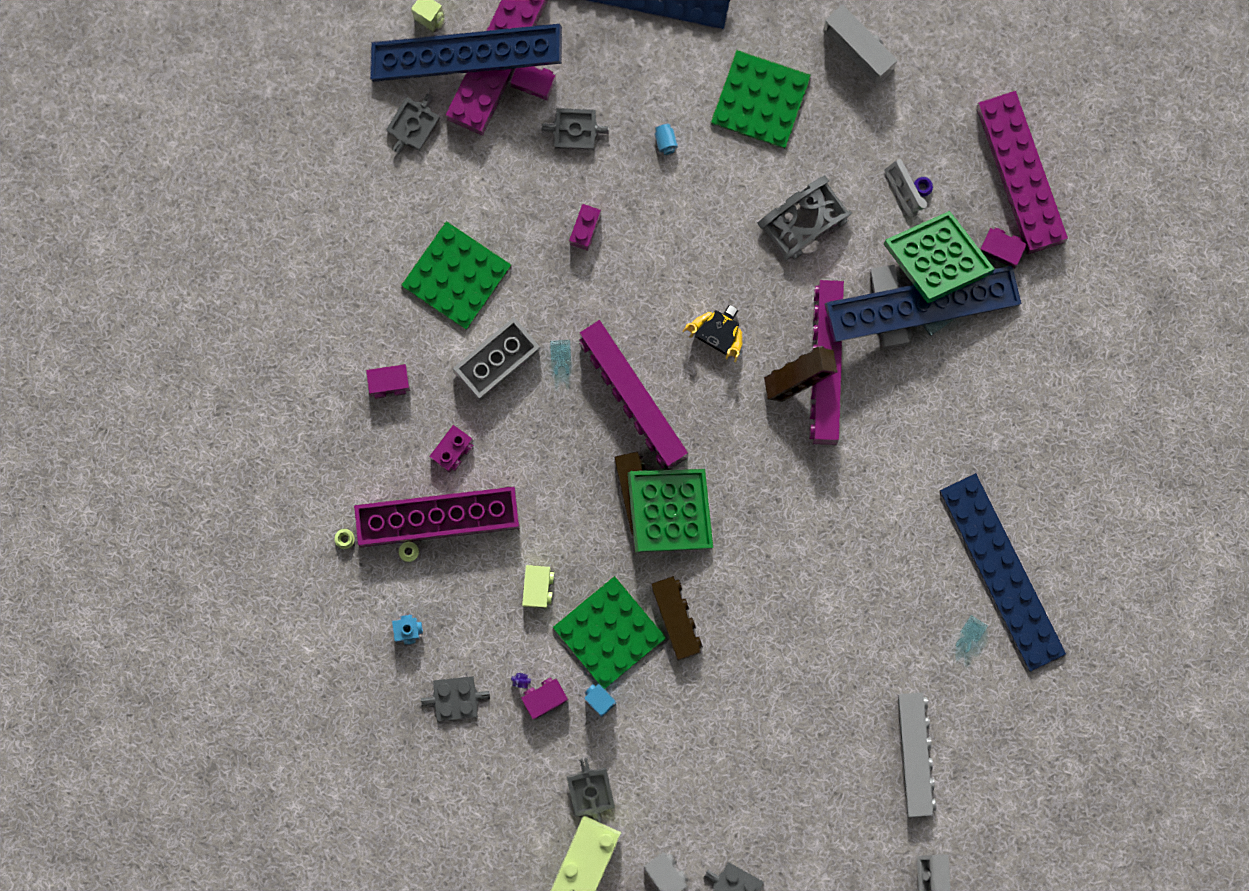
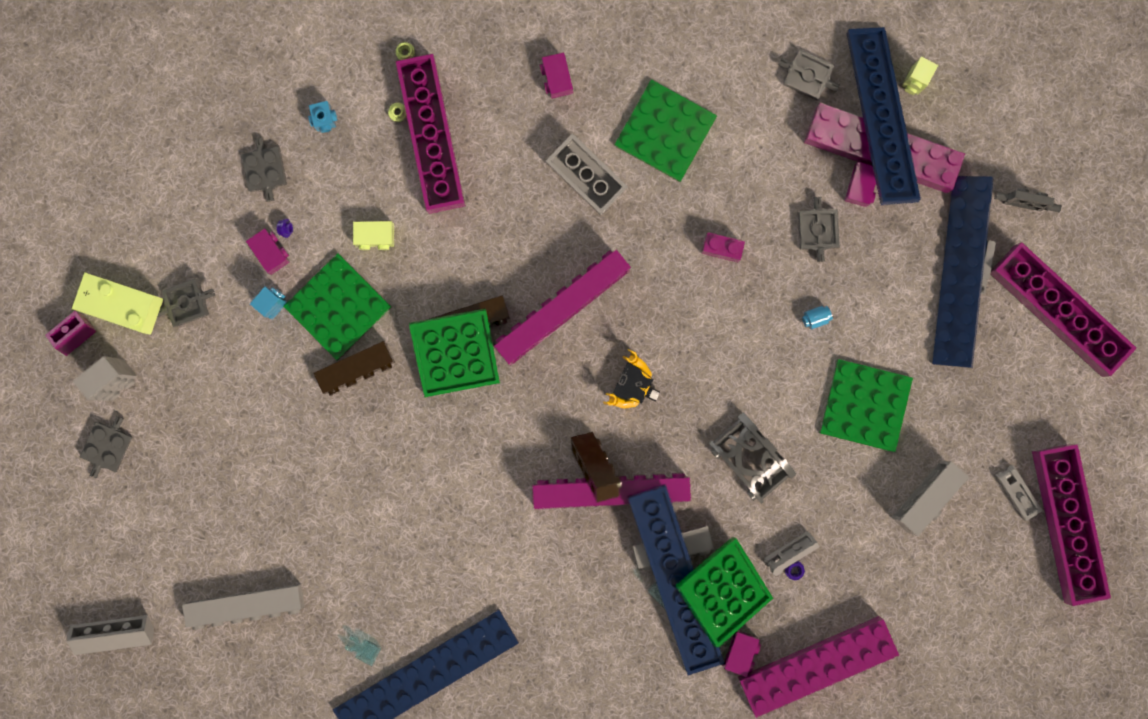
camera: 85 degrees right, 5 degrees up
magenta brick [429,425,474,473] -> none
clear light blue plate [550,340,571,375] -> none

